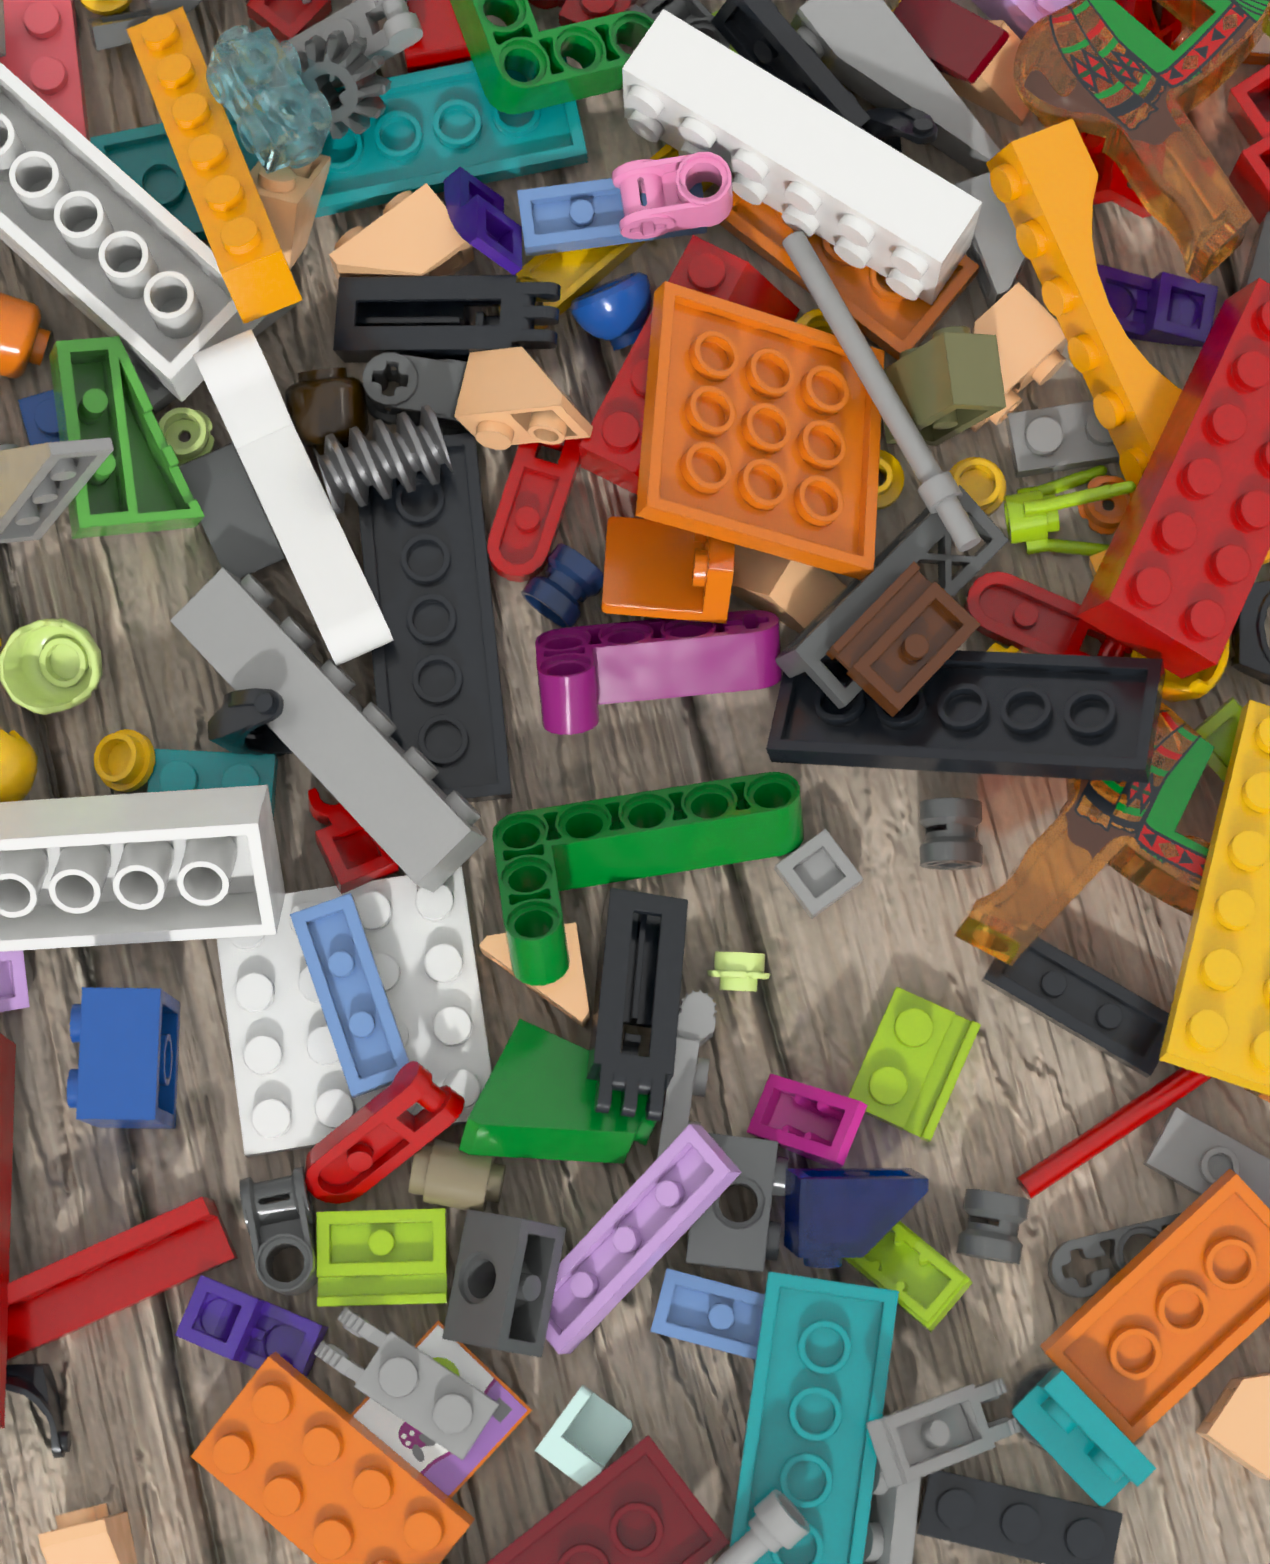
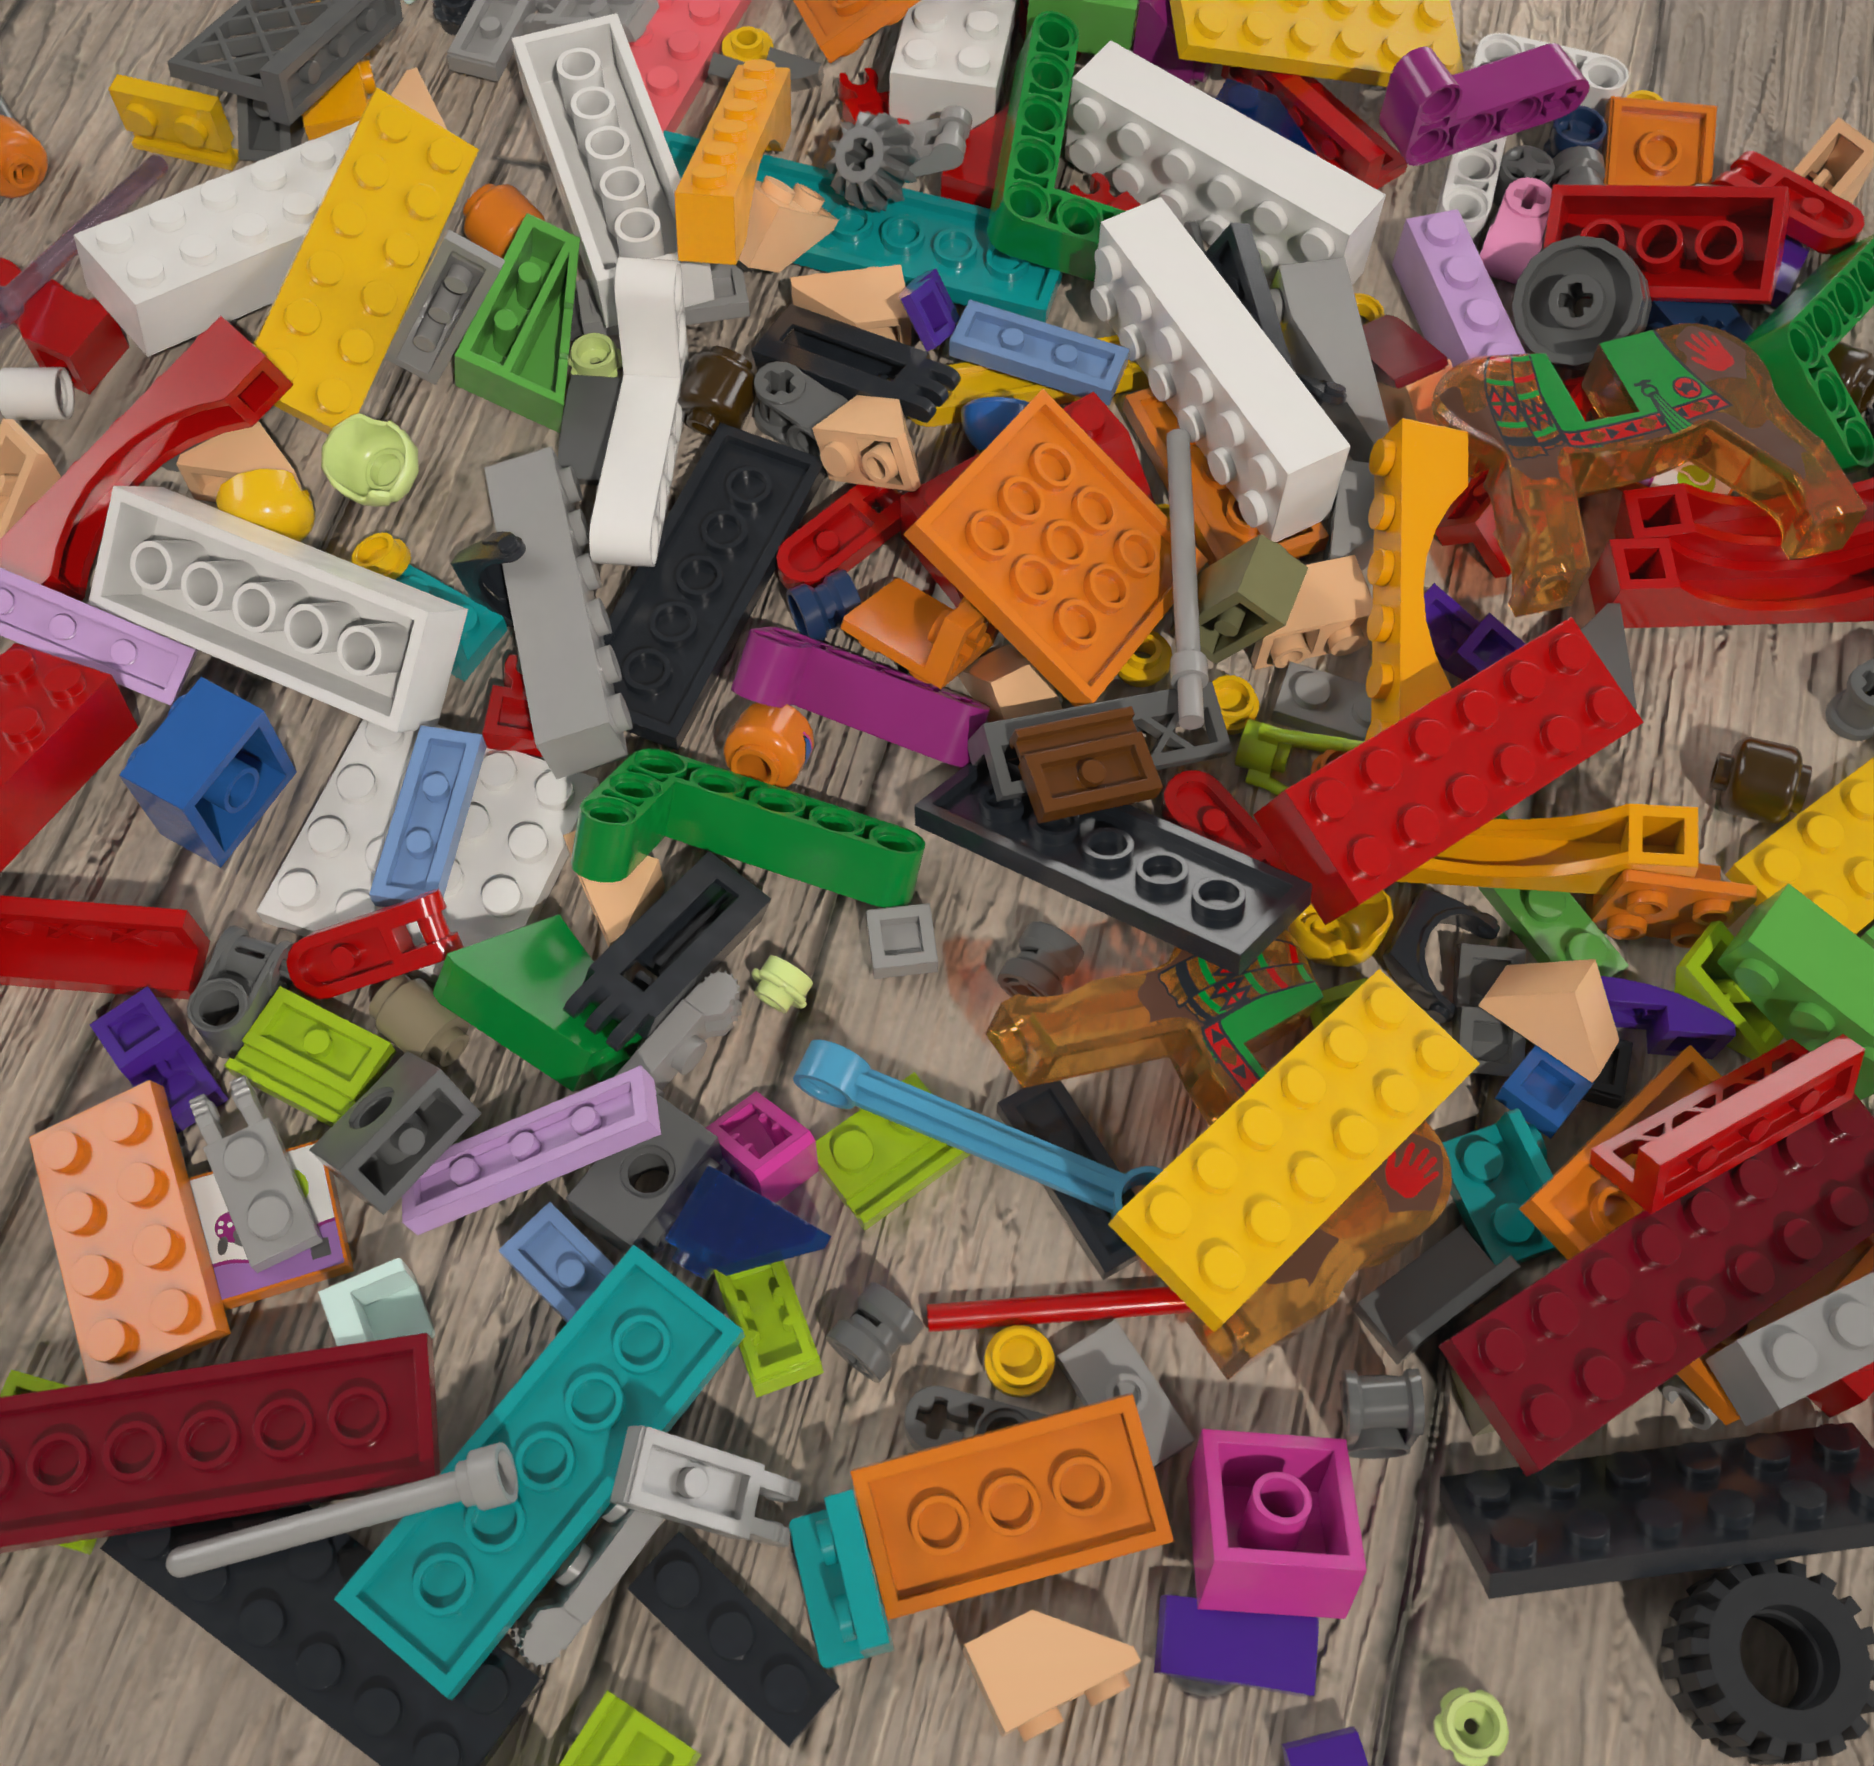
camera: 25 degrees right, 15 degrees down
clear light blue brick [206,25,332,174] -> none
flat silver piece [314,405,454,514] -> none
bright pink piece [612,152,733,239] -> none
none -> orange head [723,702,814,789]
none -> dark azure piece [793,1040,1163,1219]
none -> yellow plate [984,1325,1055,1398]

